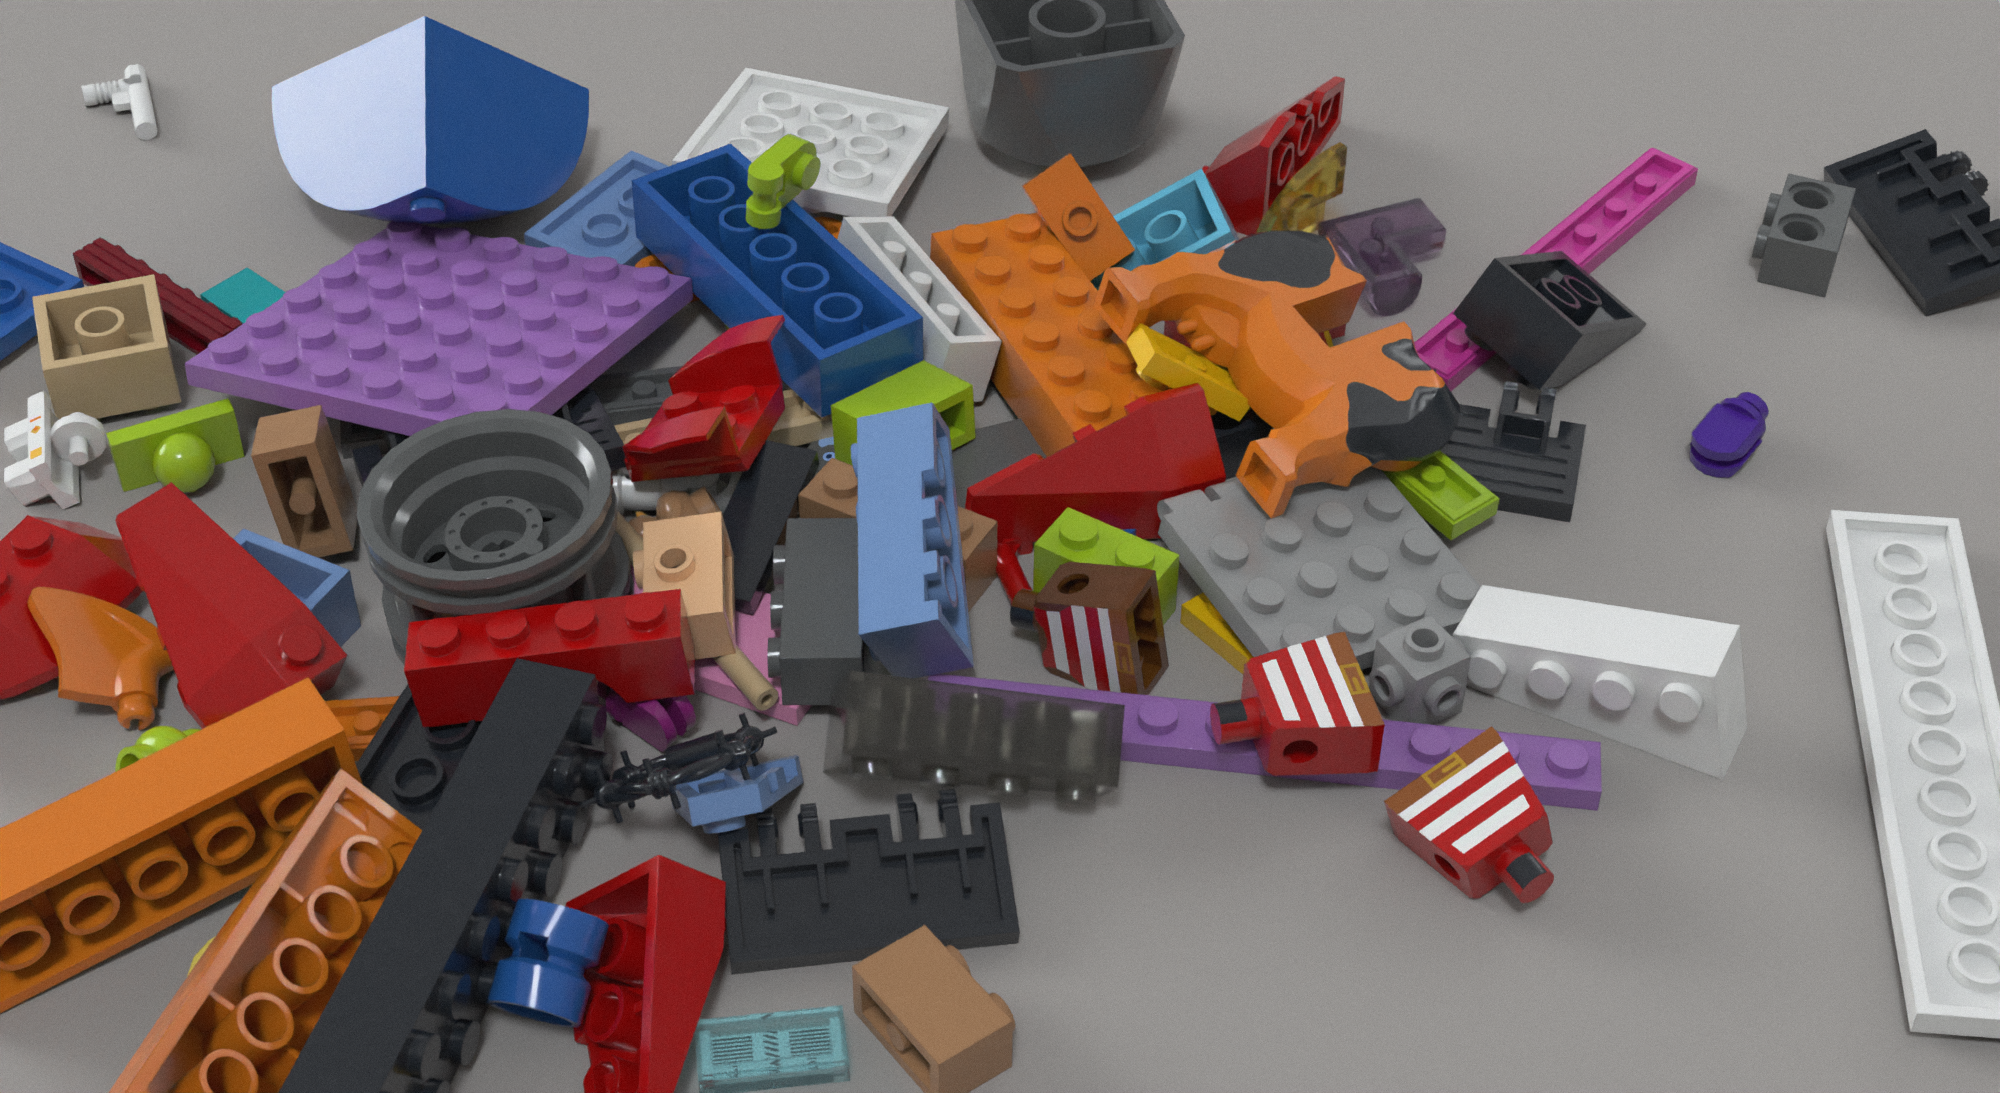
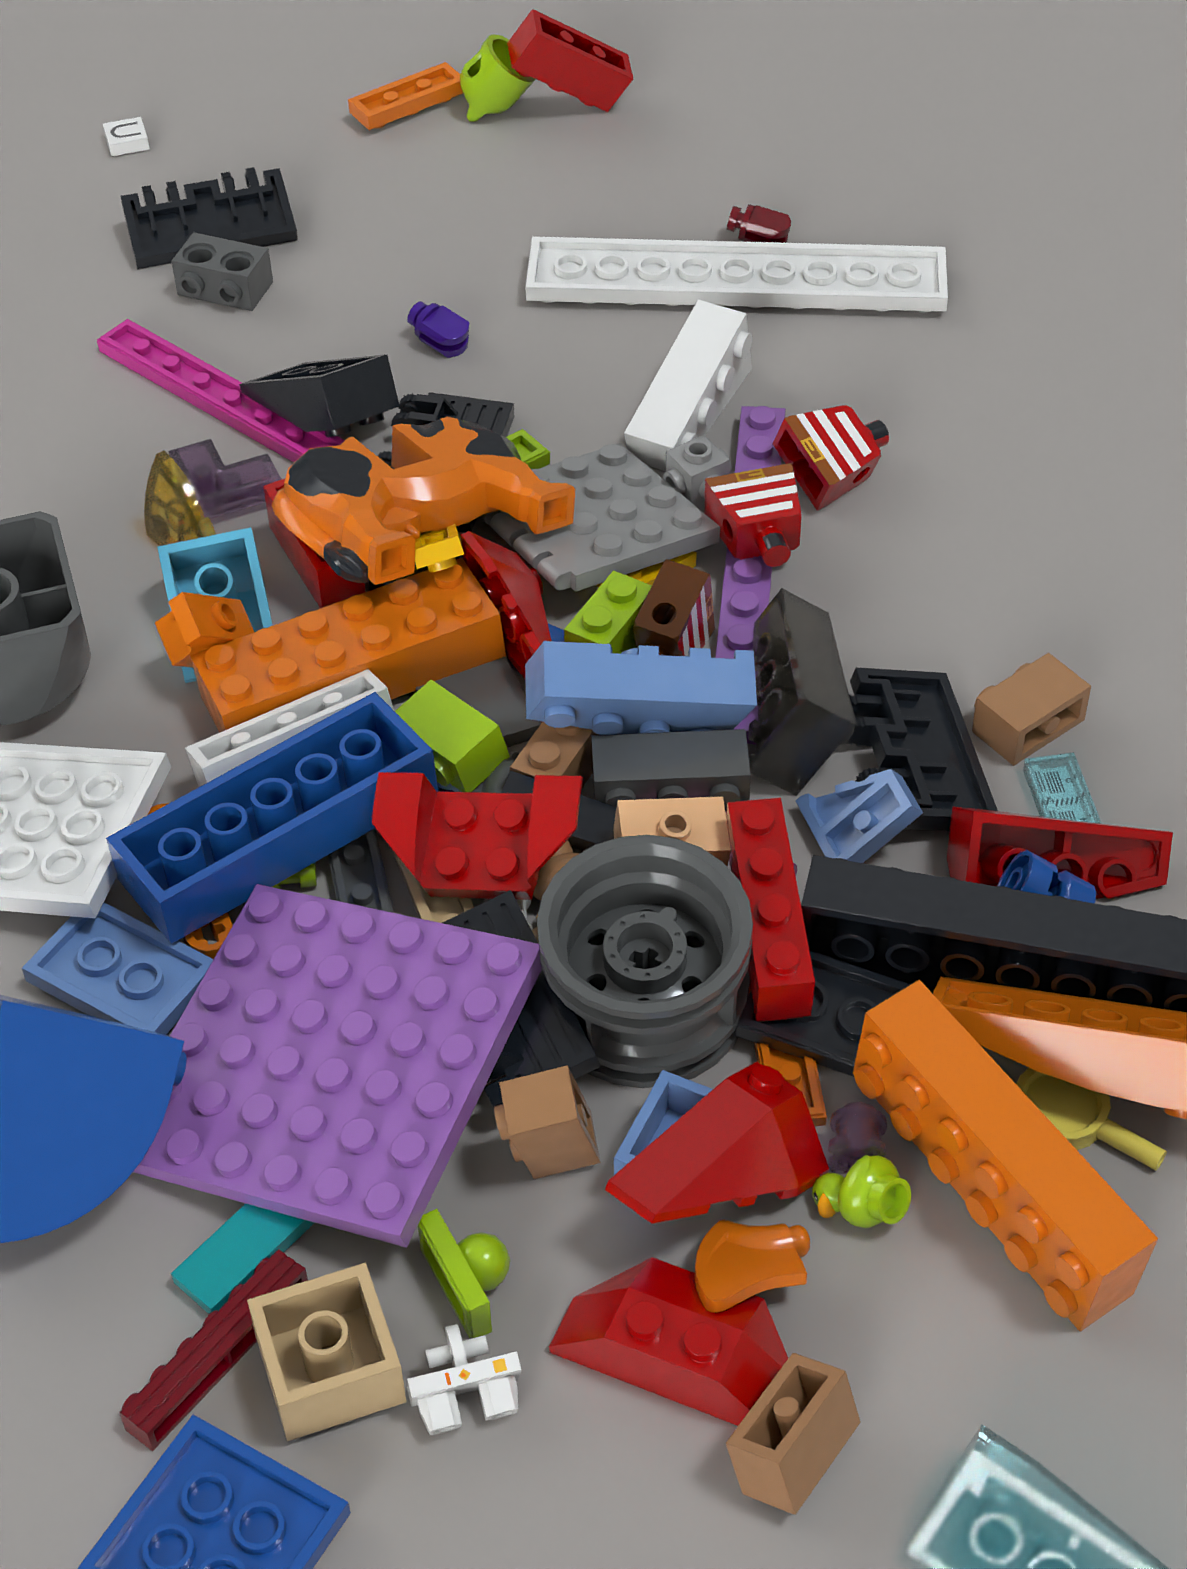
camera: 90 degrees left, 5 degrees up
black piece [580,713,777,824] -> none
lime plate [746,134,820,229] -> none
red wedge [1202,76,1345,235] -> none

